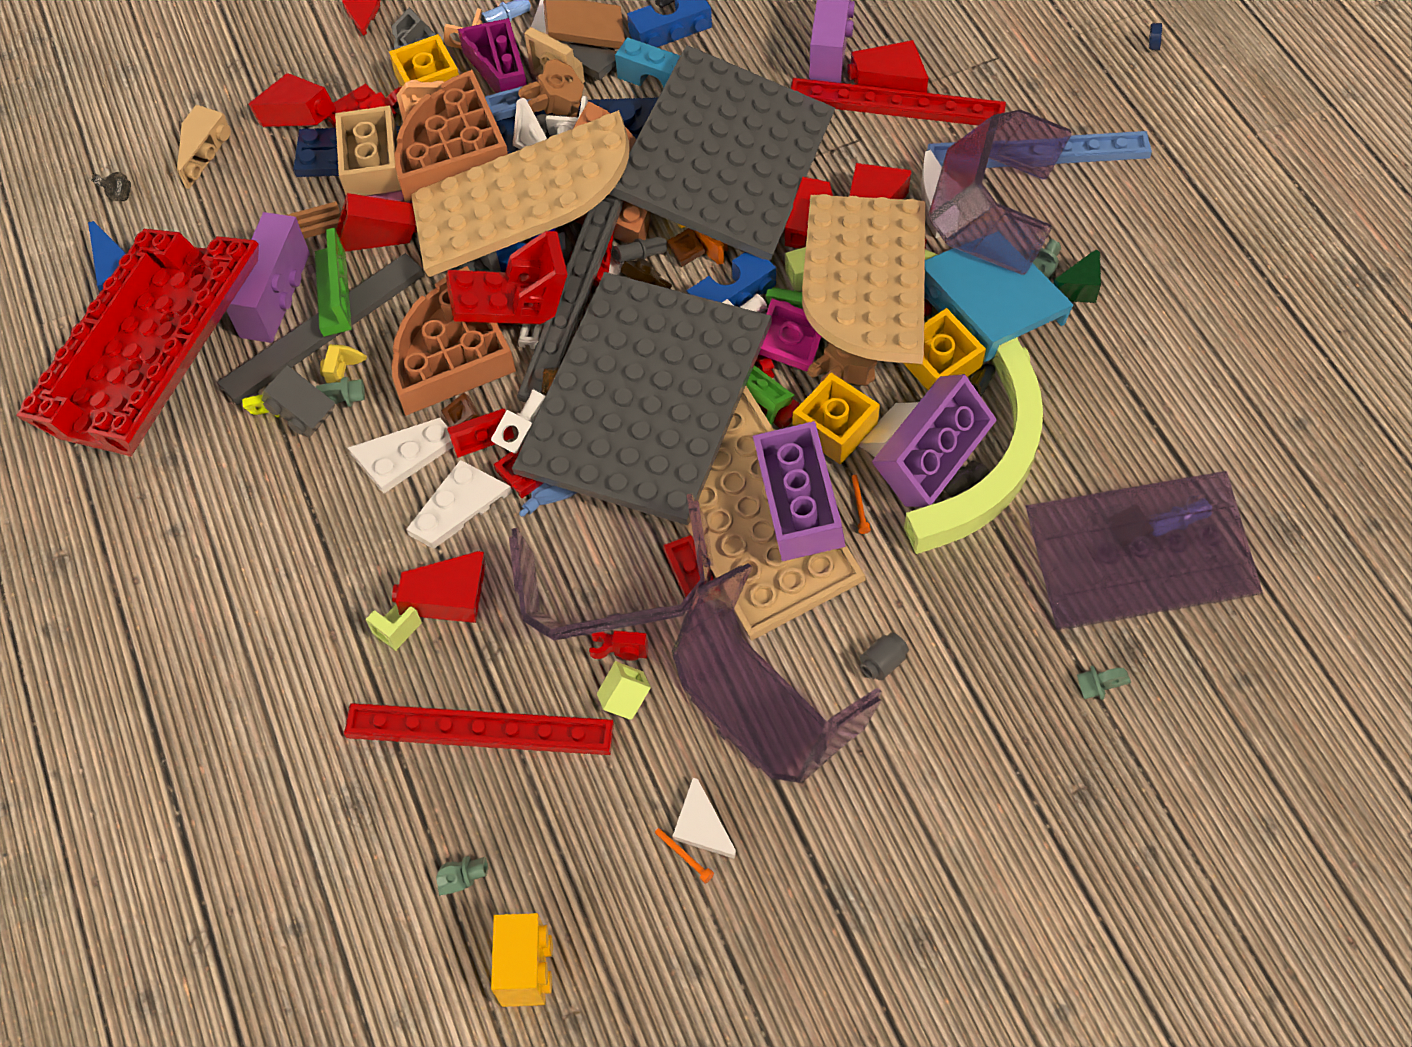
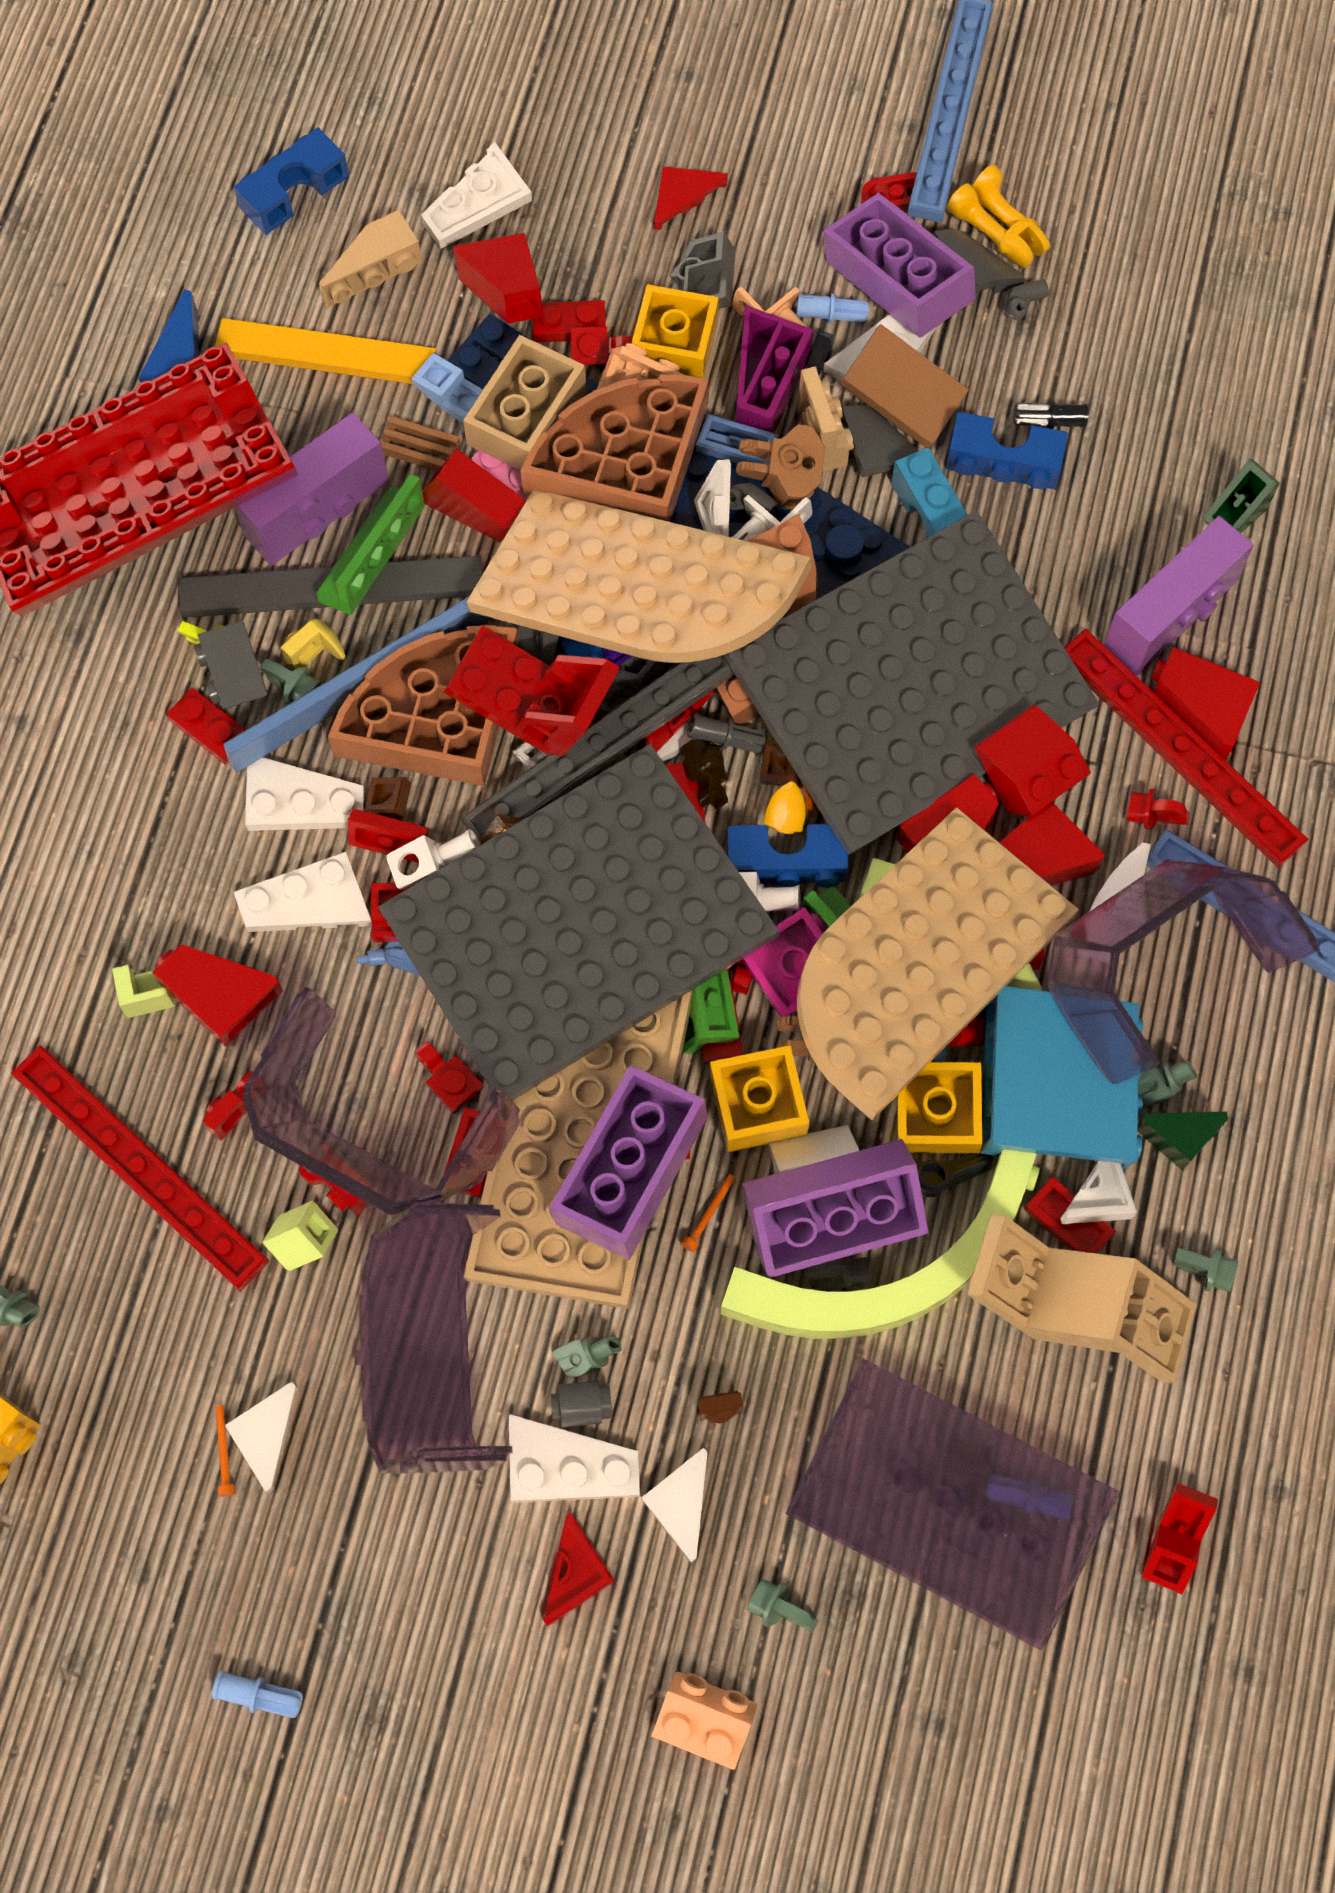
camera: 35 degrees right, 10 degrees up
clear smoke piece [91,172,131,201] -> none
none -> red plate [166,687,246,765]
none -> red plate [202,1070,266,1141]
none -> light blue axle [212,1670,303,1718]
none -> yellow tile [215,318,437,384]
none -> medium blue tile [223,596,492,773]
none -> blue arch [234,127,349,235]
none -> light blue slope [411,353,483,423]
none -> red plate [415,1041,484,1114]
none -> white wing [421,142,532,249]
none -> white wing [509,1414,640,1503]
none -> red tile [543,1513,615,1628]
none -> sand green piece [552,1336,622,1377]
none -> white tile [642,1448,707,1563]
none -> light nougat bracket [652,1672,758,1770]
none -> reddish brown tile [698,1391,743,1424]
none -> yellow plate [763,781,809,834]
none -> black tile [806,330,835,375]
none -> tan bracket [967,1214,1197,1384]
none -> red slope [974,705,1091,816]
none -> red plate [1024,1176,1116,1254]
none -> white tile [1060,1161,1137,1224]
none -> red piece [1127,789,1190,830]
none -> red slope [1141,1482,1218,1594]
none -> sand green piece [1174,1248,1238,1292]

